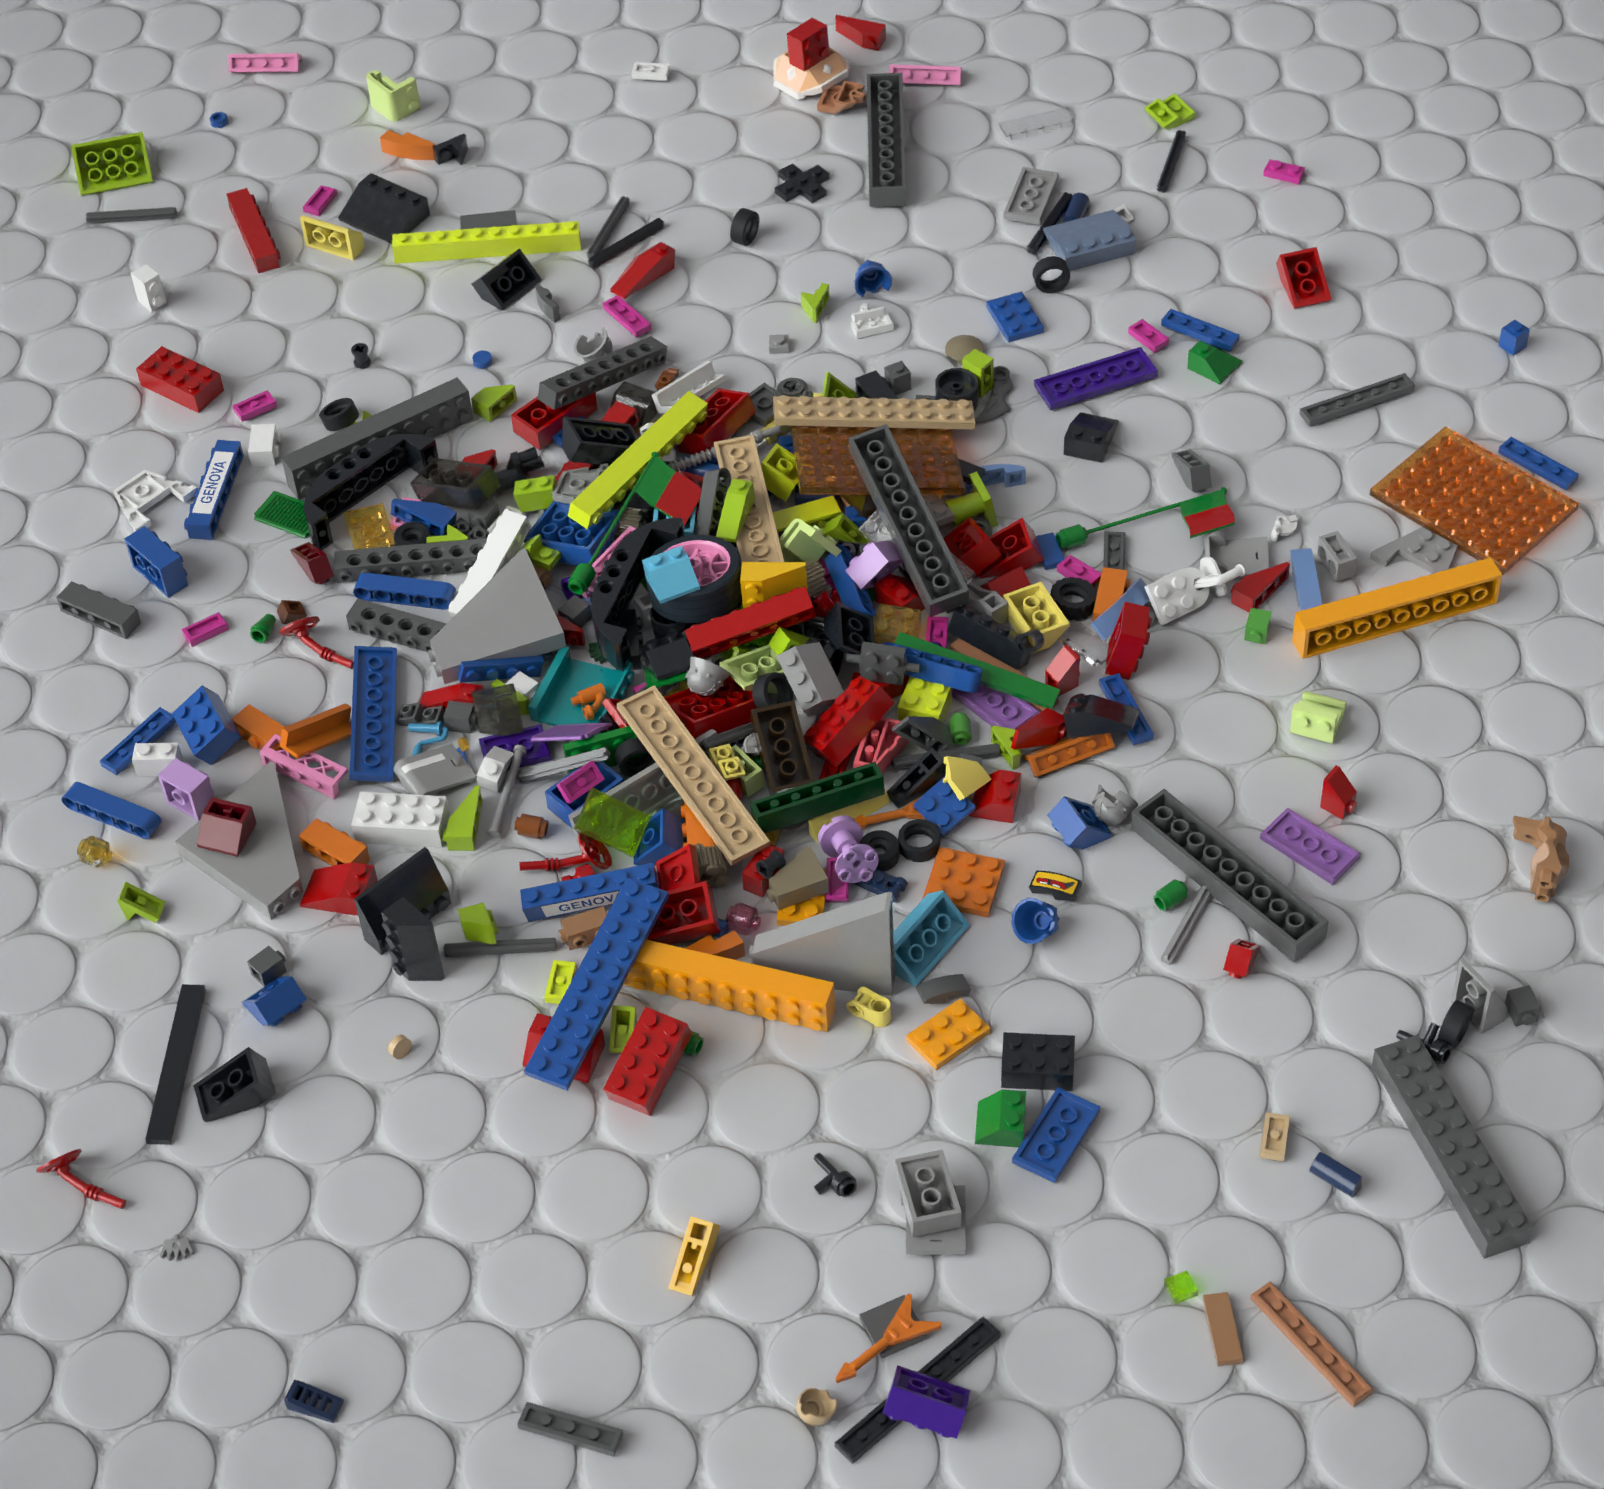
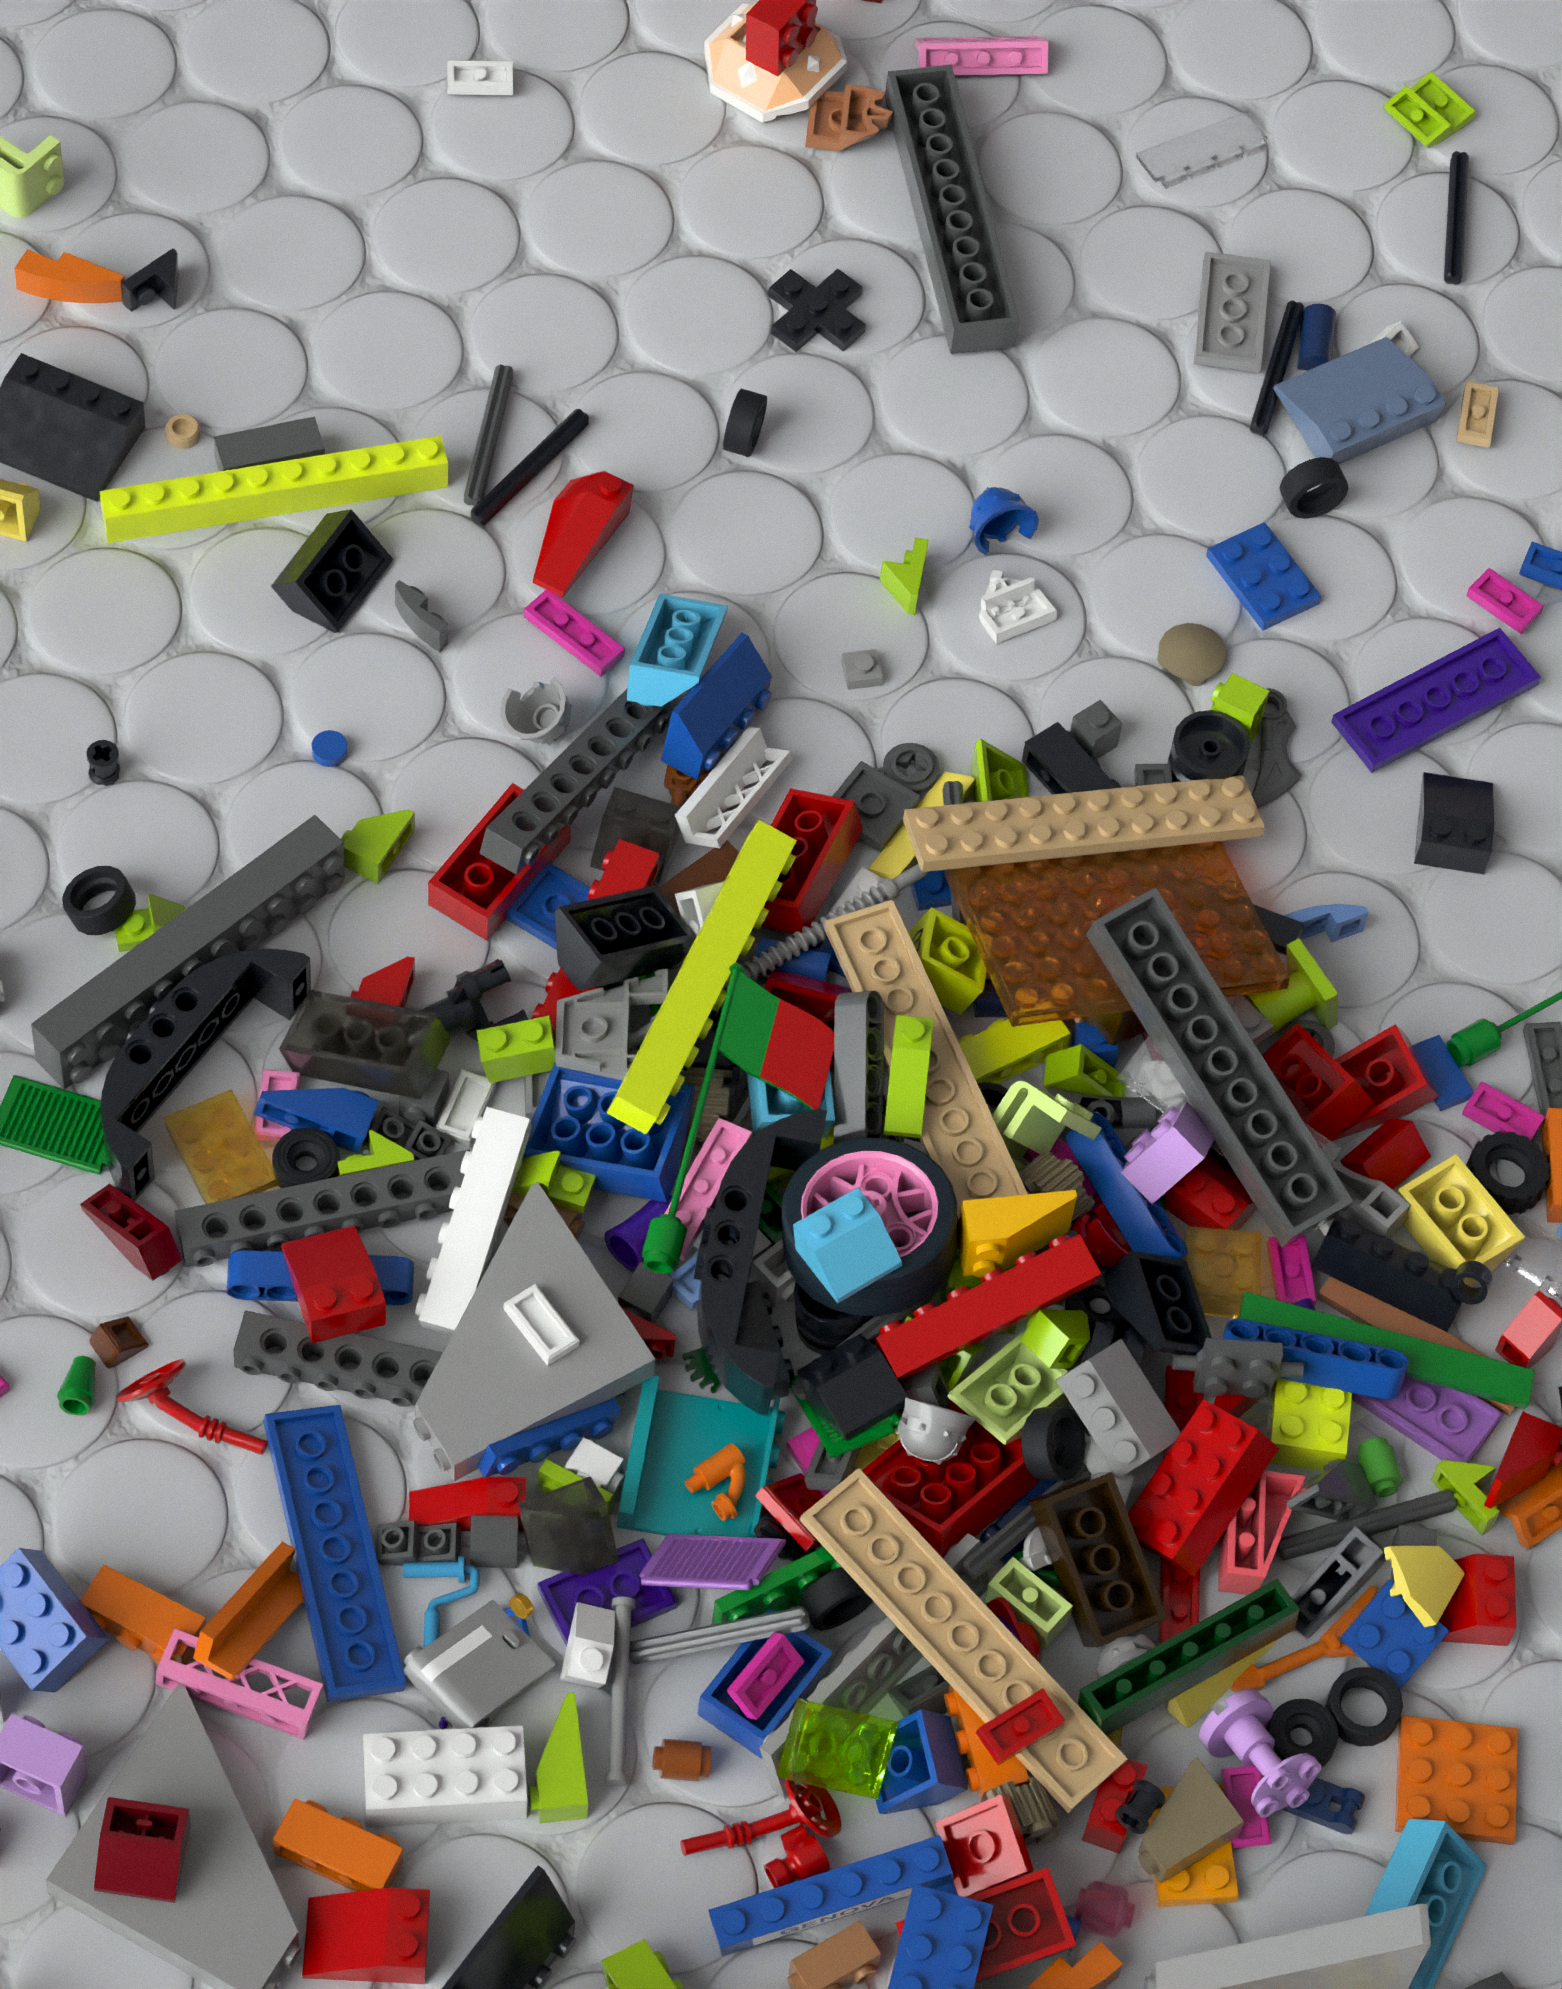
camera: 20 degrees left, 10 degrees up
light yellow slope [708,744,746,781] -> none
none -> tan tile [165,414,200,449]
none -> red slope [281,1225,386,1343]
none -> white tile [503,1284,580,1366]
none -> medium azure slope [627,594,728,707]
none -> blue slope [661,633,772,780]
none -> red plate [976,1688,1066,1766]
none -> tan plate [1456,381,1499,448]

